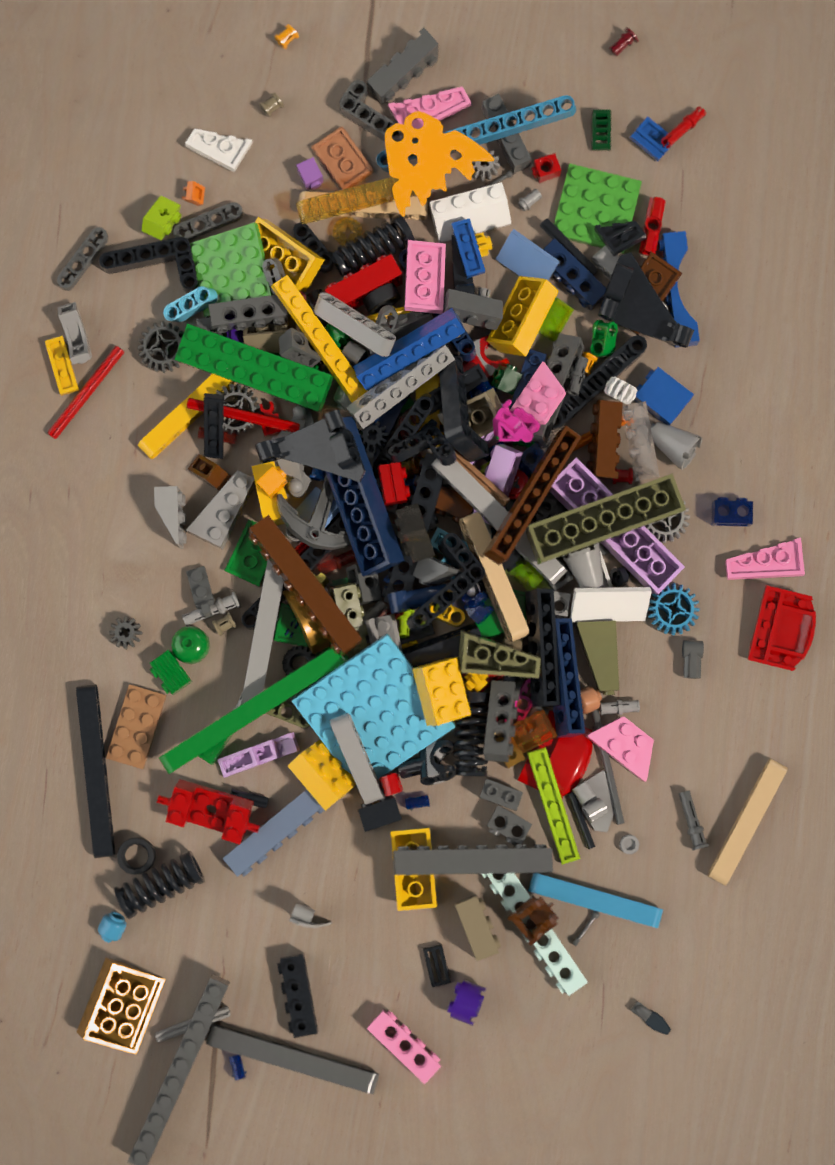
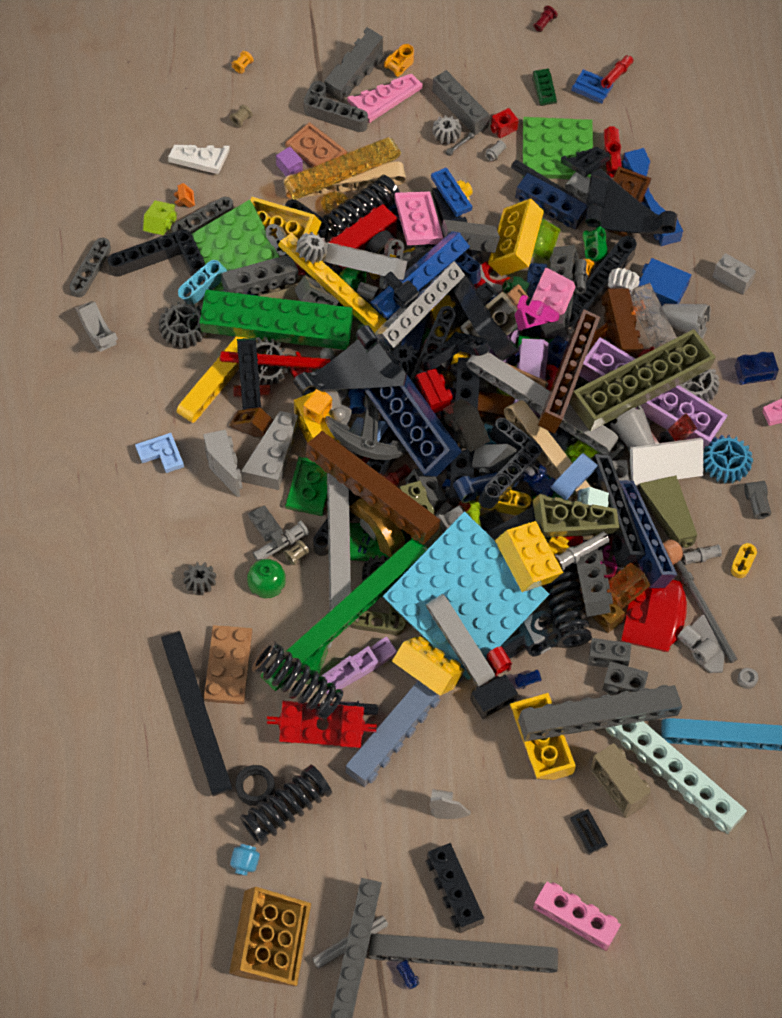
camera: 15 degrees left, 20 degrees down
yellow plate [45,336,79,396] -> none
red axle [48,346,124,439] -> none
green brick [150,650,192,695] -> none
dark azure beam [376,95,576,172] -> none
light orange piece [385,111,494,217] -> none
white slope [429,182,511,243] -> none
dark purple brick [447,980,486,1026] -> none
medium blue tile [496,229,560,281] -> none
reddish brown piece [507,896,558,946] -> none
lime tile [527,747,580,864] -> none
black bar [567,792,596,849] -> none
dark grey hinge [573,911,599,946] -> none
bright pink wing [586,716,654,782] -> none
none -> light blue plate [135,433,184,473]
none -> black piece [252,641,344,720]
none -> light grey gear [296,232,328,264]
none -> light orange piece [383,44,414,77]
none -> black beam [384,272,418,309]
none -> medium nougat tile [507,284,530,306]
none -> medium blue beam [551,453,598,500]
none -> light grey pin [554,532,609,571]
none -> light aqua brick [577,487,609,507]
none -> clear red plate [668,413,698,441]
none -> light grey brick [713,253,756,295]
none -> yellow beam [731,543,757,579]

